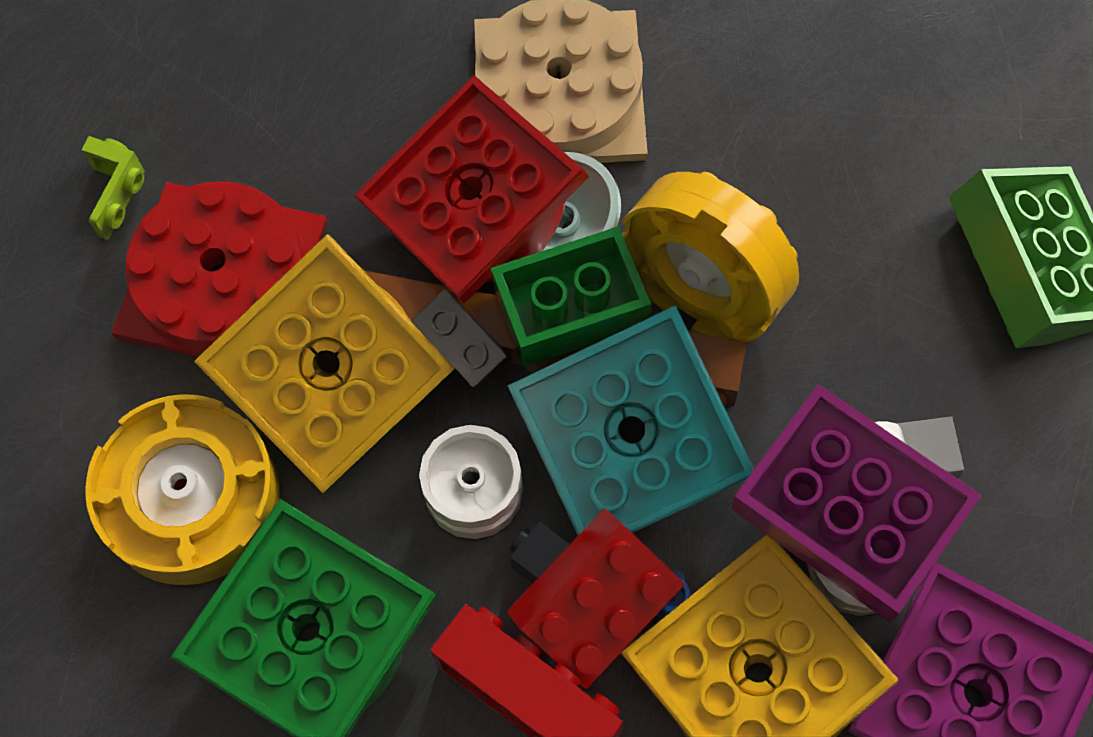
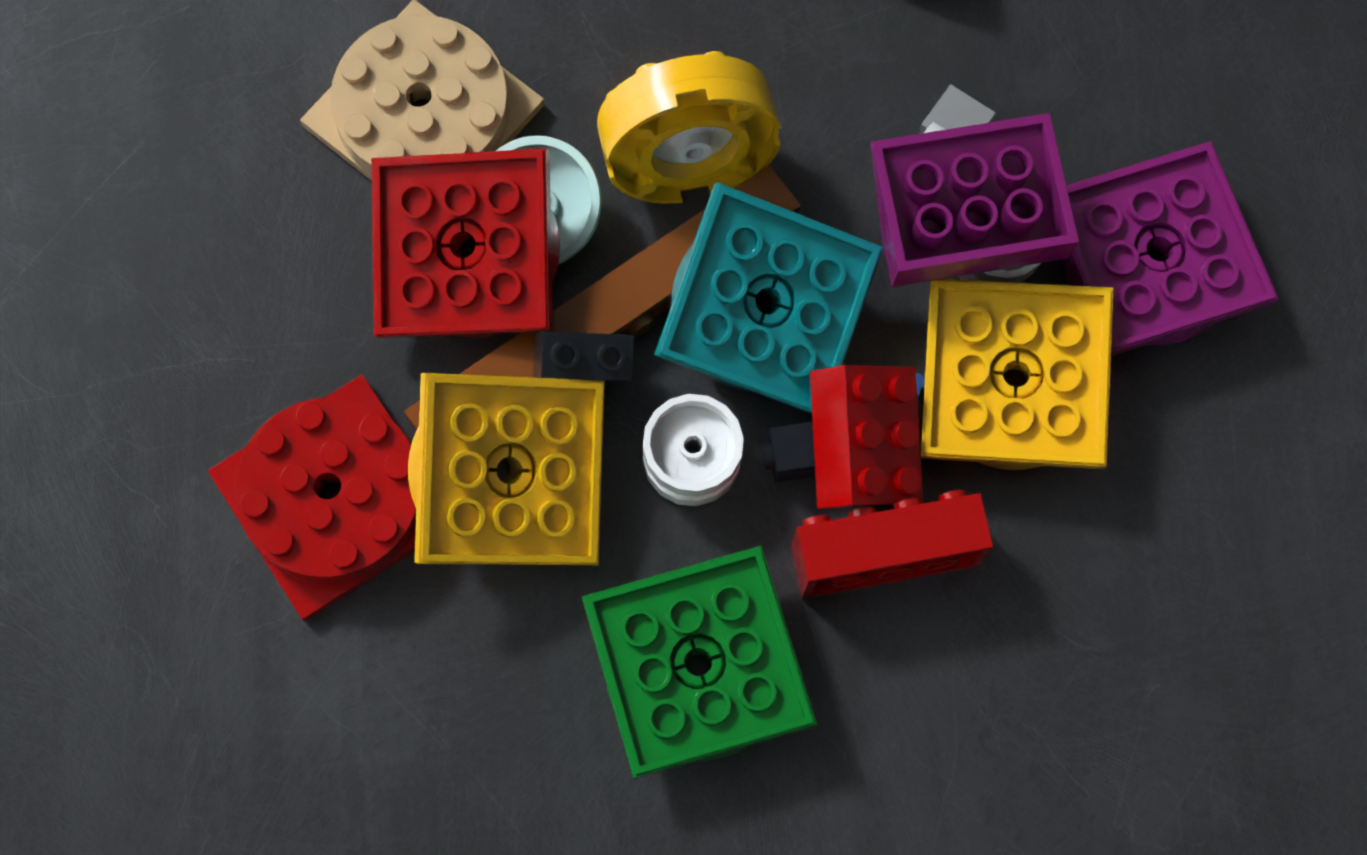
camera: 55 degrees left, 5 degrees up
lime bracket [81,136,145,240] -> none
yellow piece [85,395,280,585] -> none
green brick [491,226,651,368] -> none

